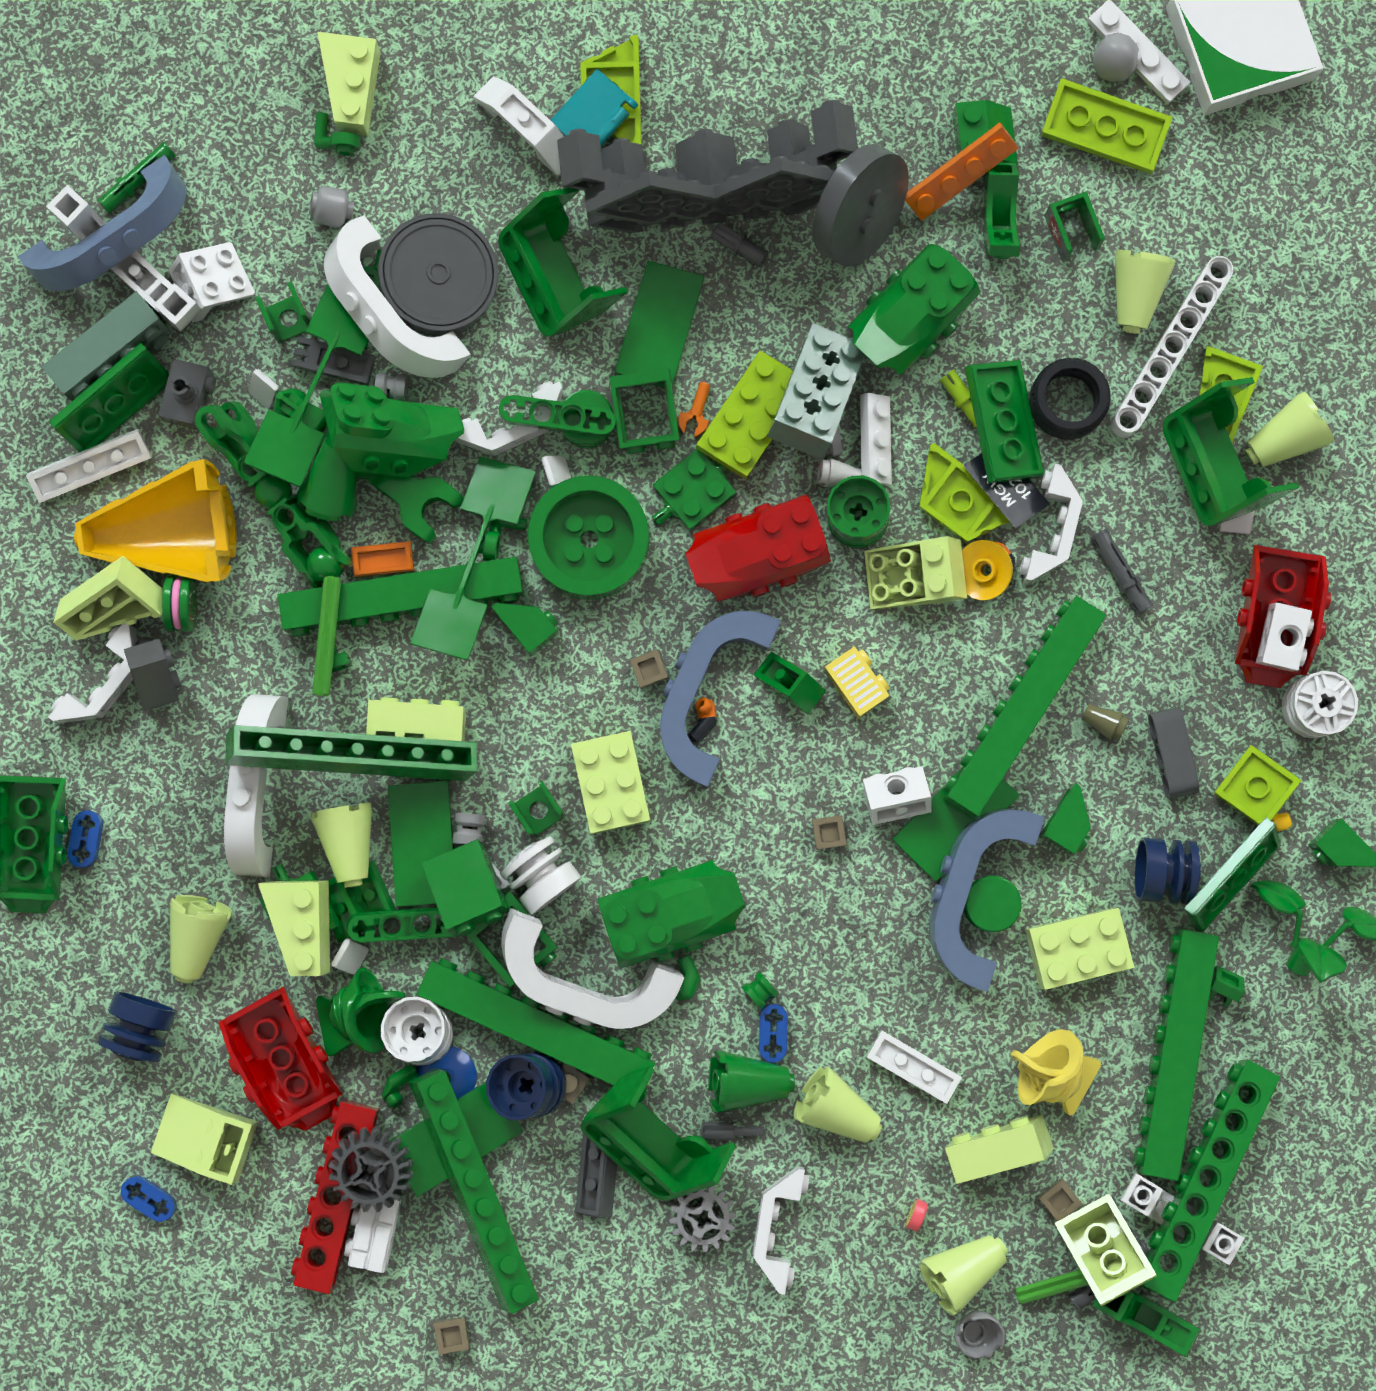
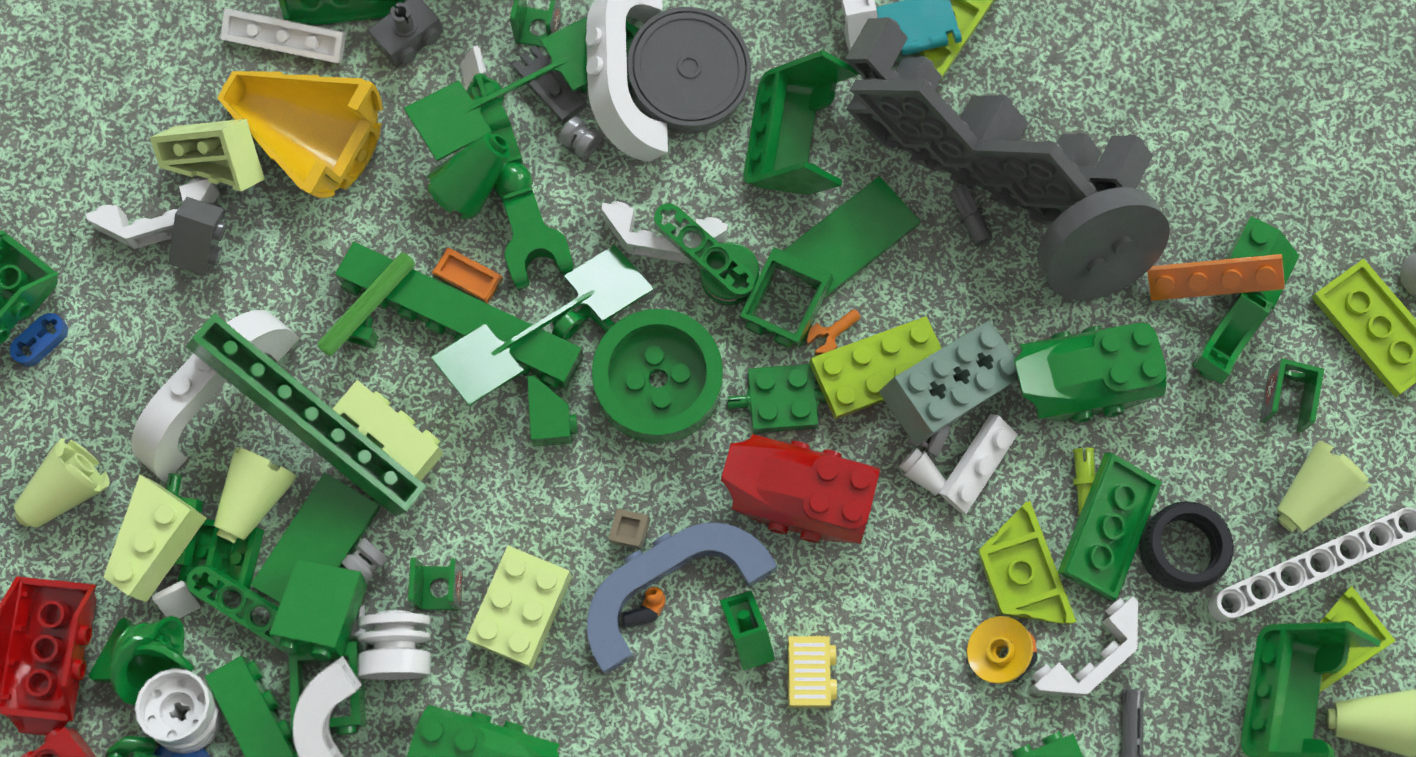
camera: 35 degrees right, 10 degrees down
green head [162,576,197,632] -> none
green piece [195,401,351,588] -> none
green slope [319,383,464,477] -> none
white slope [541,456,571,488] -> none
green wheel [827,475,890,548] -> none
yellowish green slope [864,536,967,610] -> none
black sticker [964,453,1050,528] -> none

